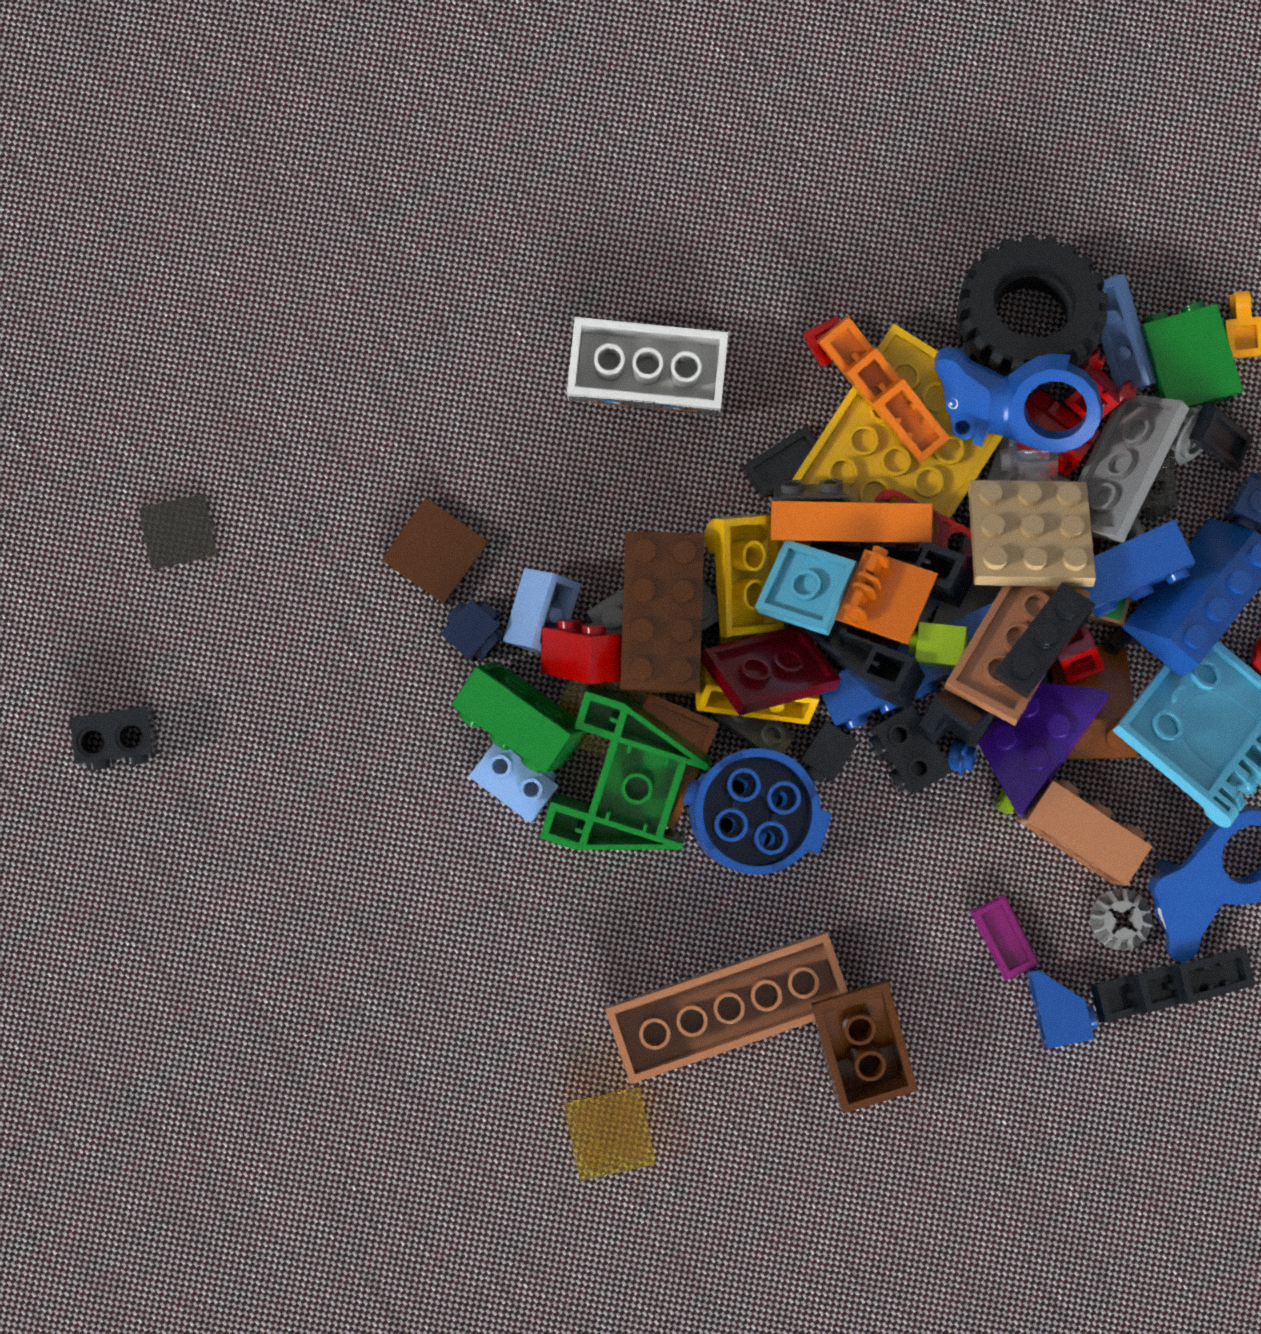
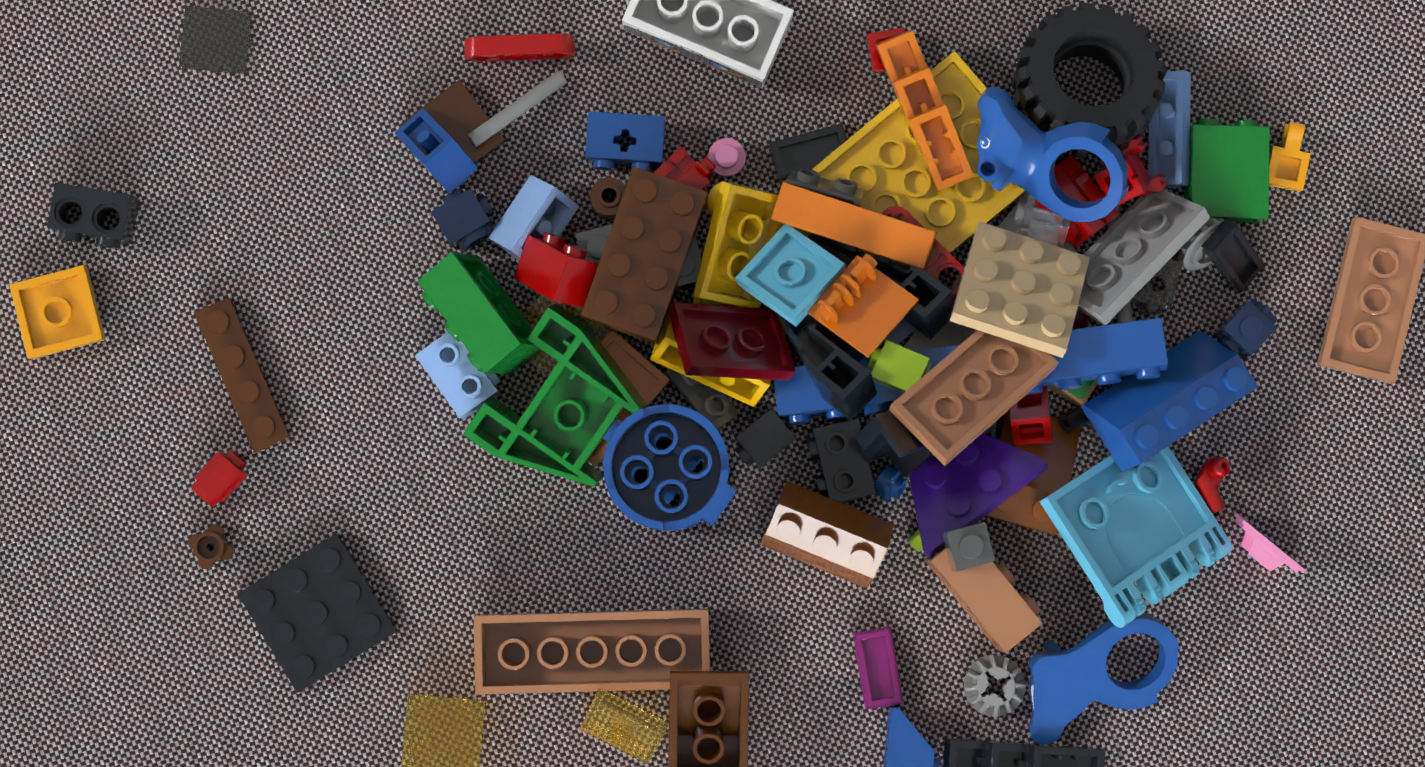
camera: 15 degrees right, 0 degrees up
black plate [993,582,1096,699] -> none
none -> light orange plate [9,265,106,360]
none -> reddish brown plate [188,524,234,569]
none -> red brick [191,449,248,507]
none -> reddish brown plate [194,297,292,453]
none -> black plate [238,533,398,693]
none -> blue slope [395,108,478,193]
none -> red beam [464,34,575,62]
none -> light grey bar [467,71,567,148]
none -> clear yellow plate [579,688,669,764]
none -> blue brick [585,111,666,173]
none -> reddish brown brick [590,177,626,220]
none -> red piece [654,146,716,210]
none -> bright pink plate [708,138,746,177]
none -> dark orange slope [760,480,894,588]
none -> dark grey brick [942,522,996,571]

